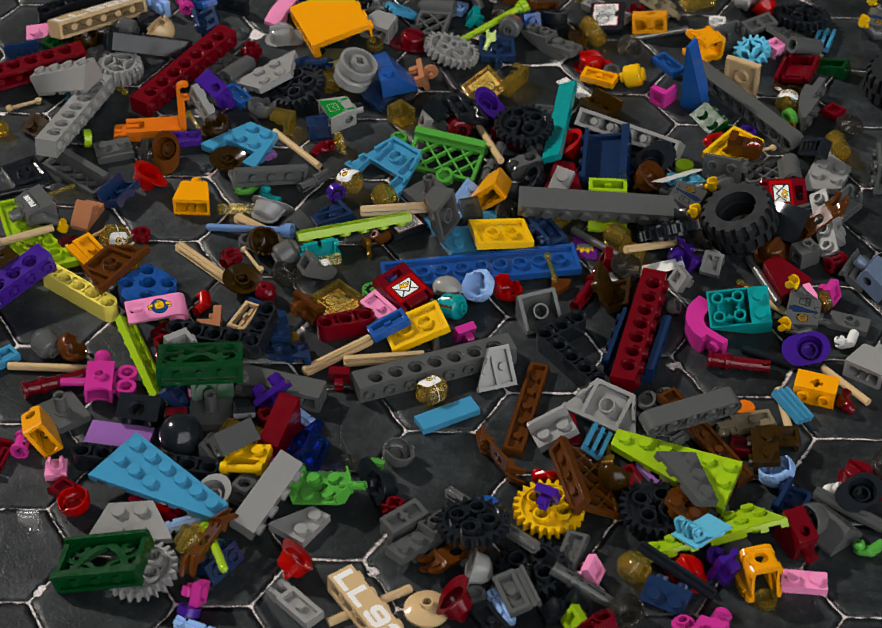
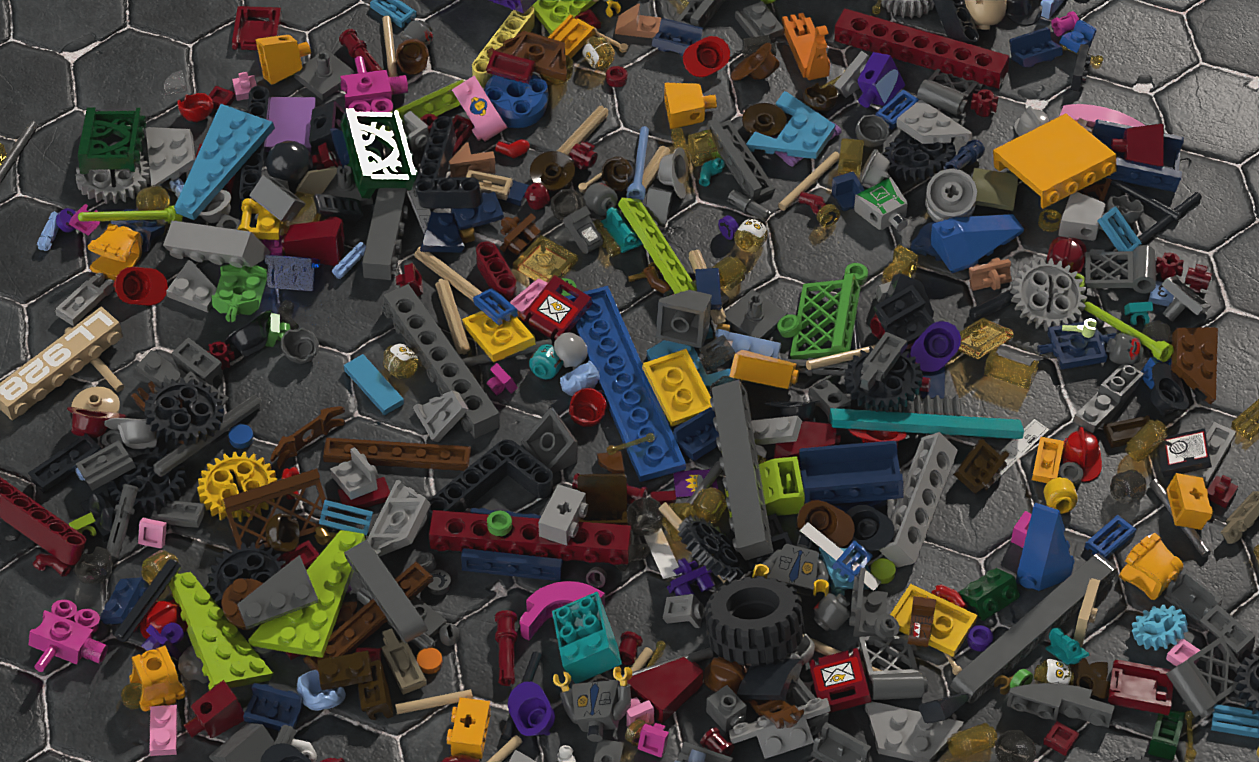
camera: 80 degrees right, 10 degrees up
dark purple plate [172,129,202,148] -> none
reddish brown piece [179,508,239,577] -> none
dark purple hips [251,372,293,408] -> none
dark blue wing [311,197,355,227] -> none
dark azure wing [344,136,422,200] -> none
dark purple tile [534,482,561,511] -> none
light grey tile [667,264,695,293] -> none
medium azure hinge [671,513,733,549] -> none
white tile [708,16,726,28] -> none
dark azure tile [771,386,814,425] -> none
dark grey hair [803,502,829,535] -> none
none -> light orange piece [88,223,142,281]
none -> dark tan tile [295,166,337,204]
none -> dark red tile [486,50,536,84]
none -> bright green tile [487,511,512,536]
none -> light grey brick [538,484,588,546]
none -> clear yellow panel [687,129,717,167]
none -> dark blue tile [695,268,722,310]
none -> blue tile [832,541,873,583]
none -> light grey piece [859,149,890,186]
none -> dark grey hinge [860,332,907,391]
none -> teal hinge [1045,628,1089,665]

